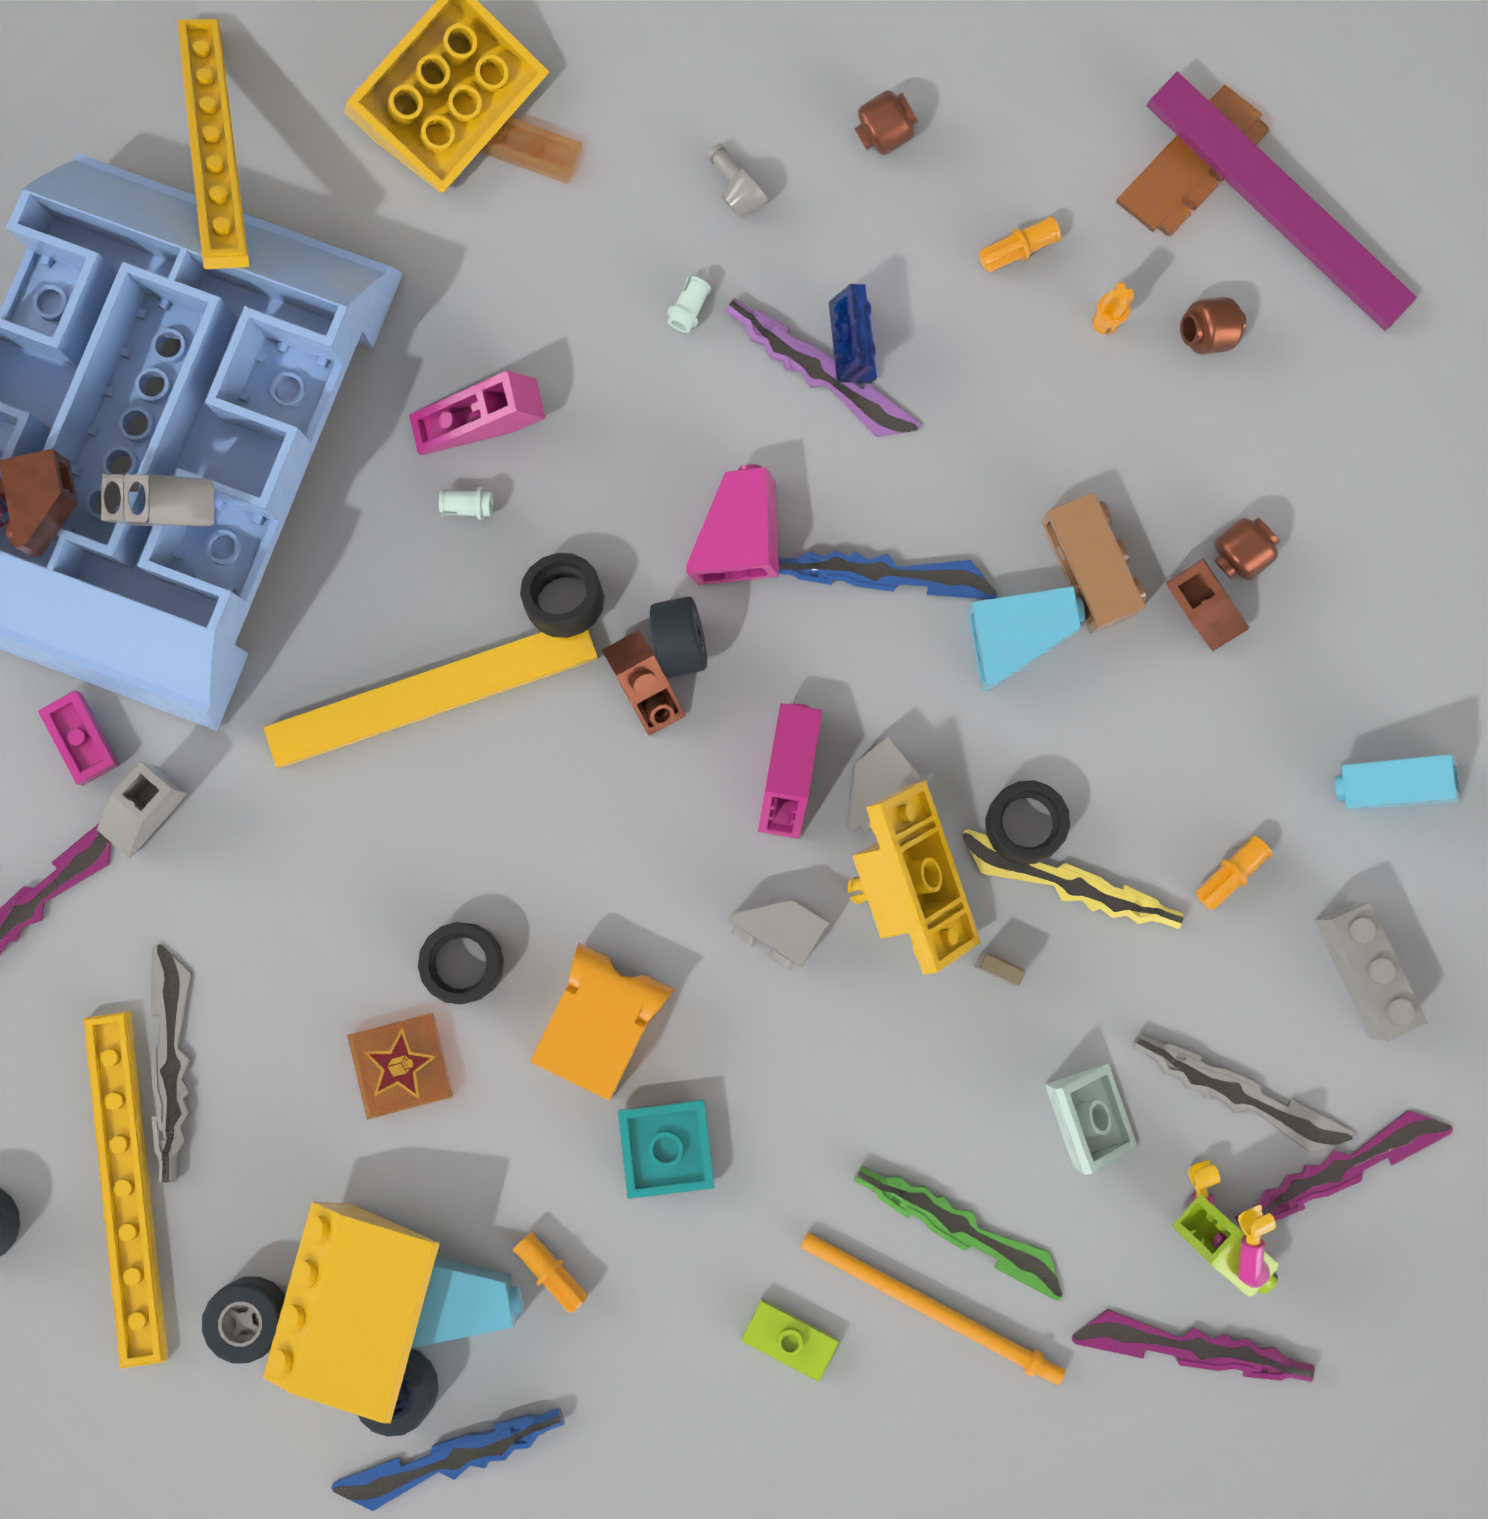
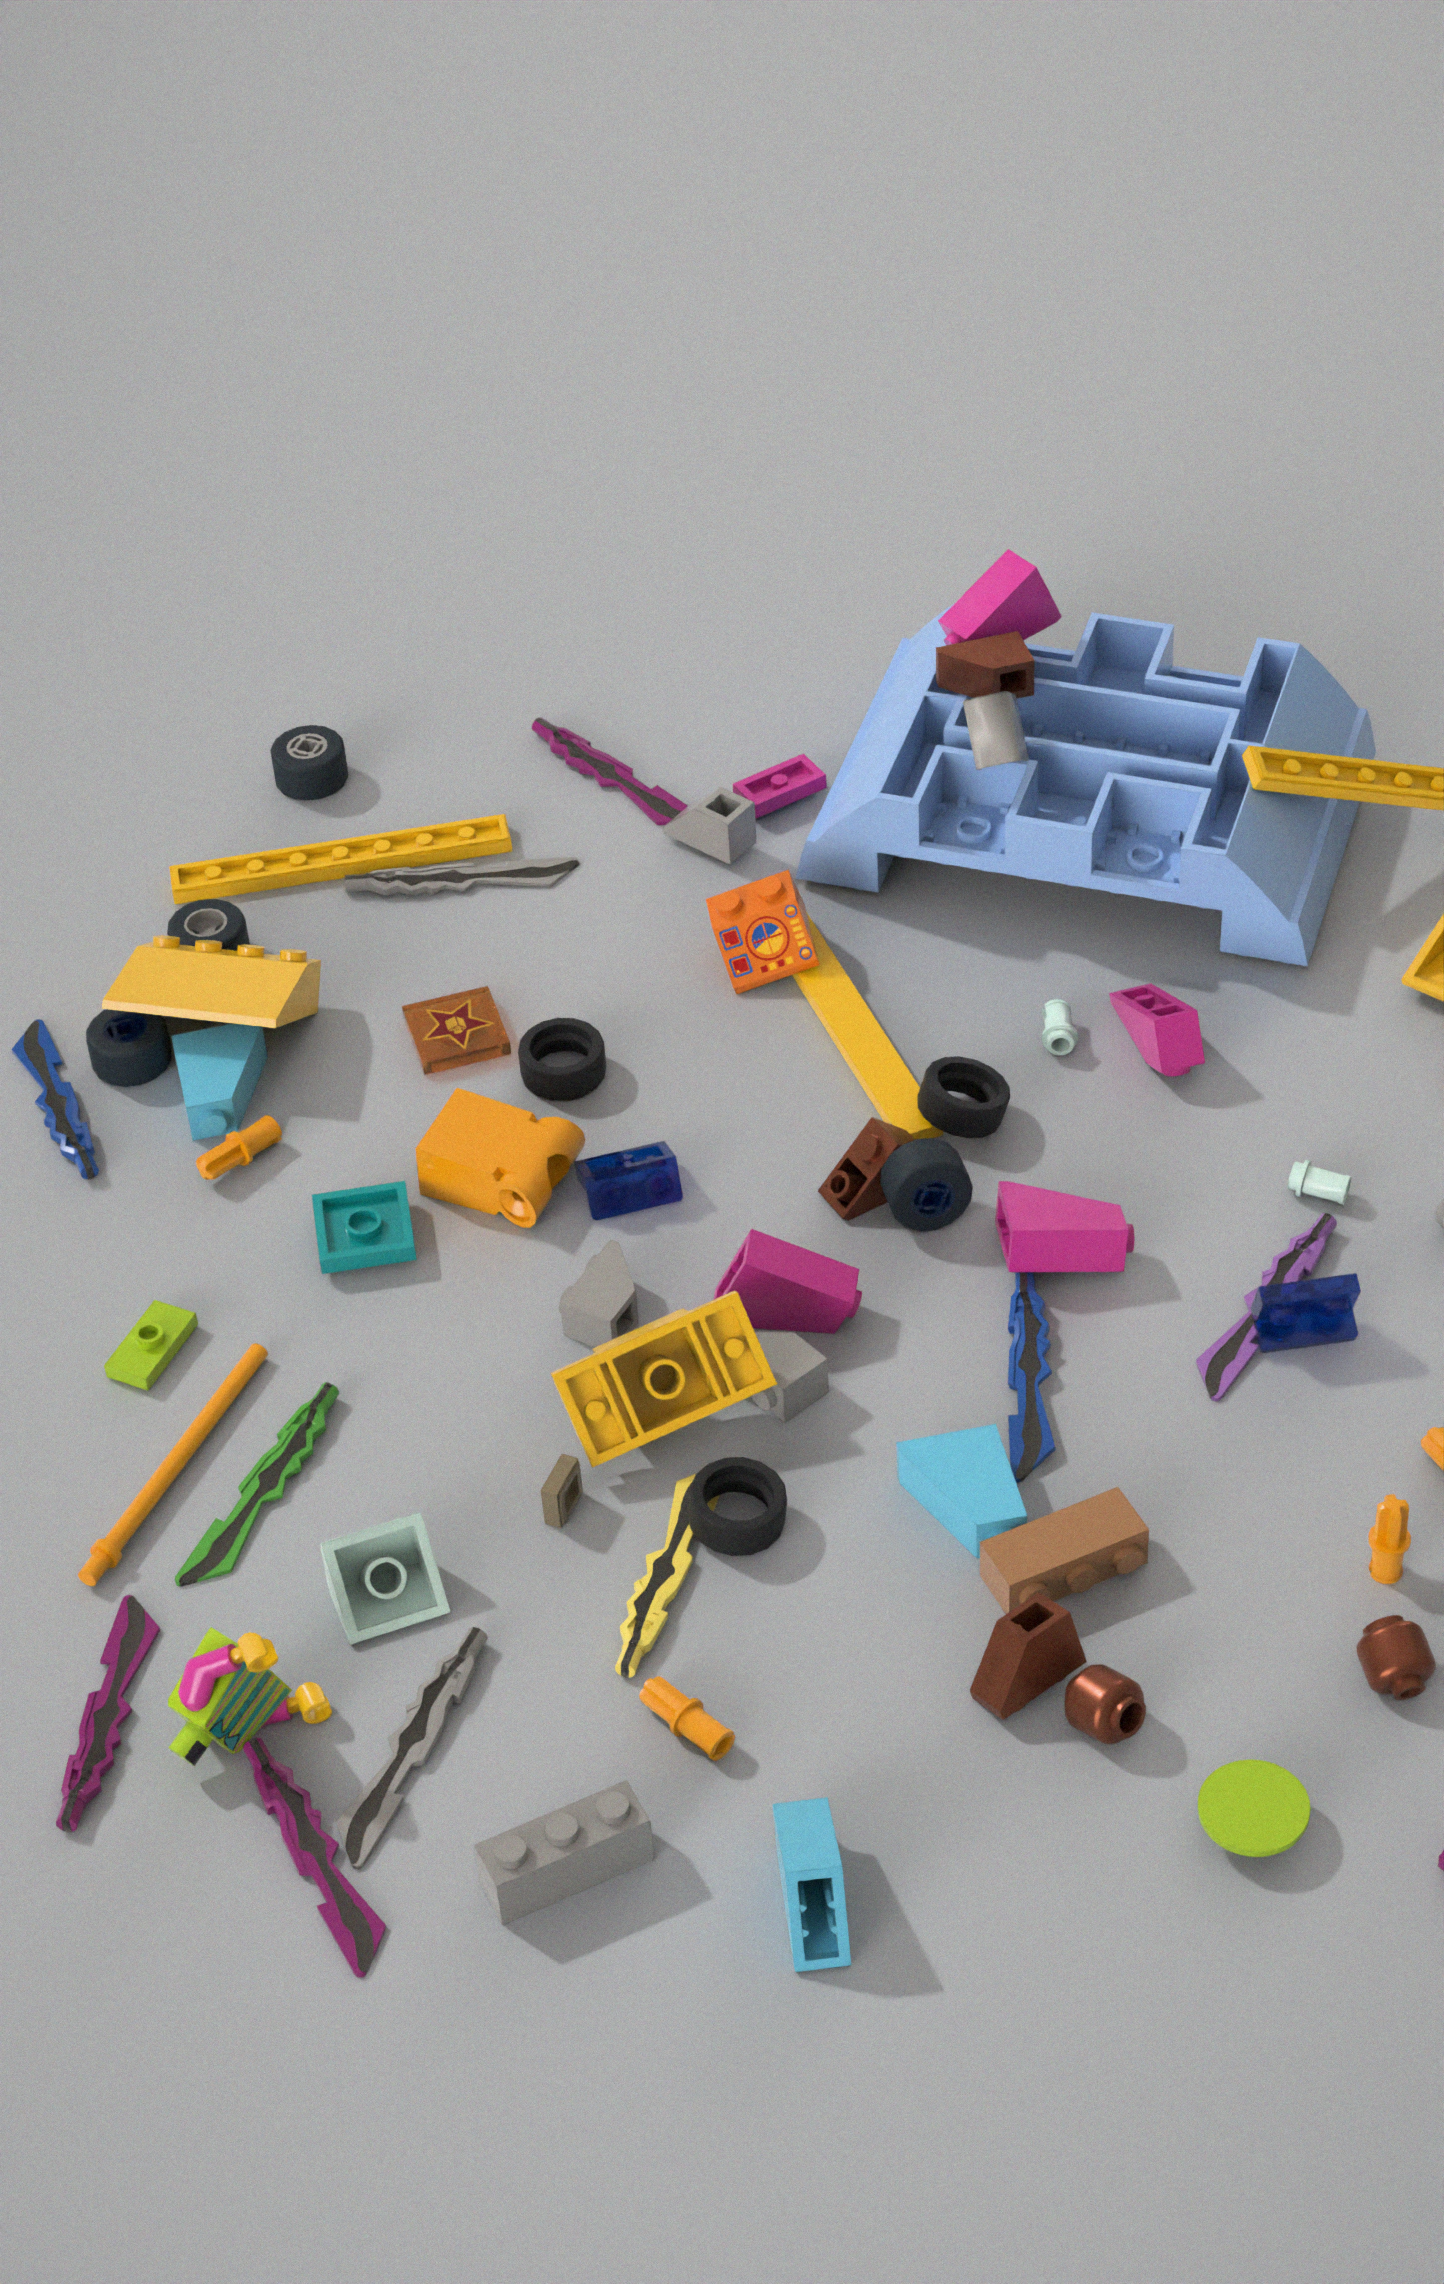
camera: 90 degrees right, 40 degrees down
none -> clear blue bracket [574,1141,683,1220]
none -> orange slope [706,869,820,994]
none -> lime piece [1197,1759,1311,1857]

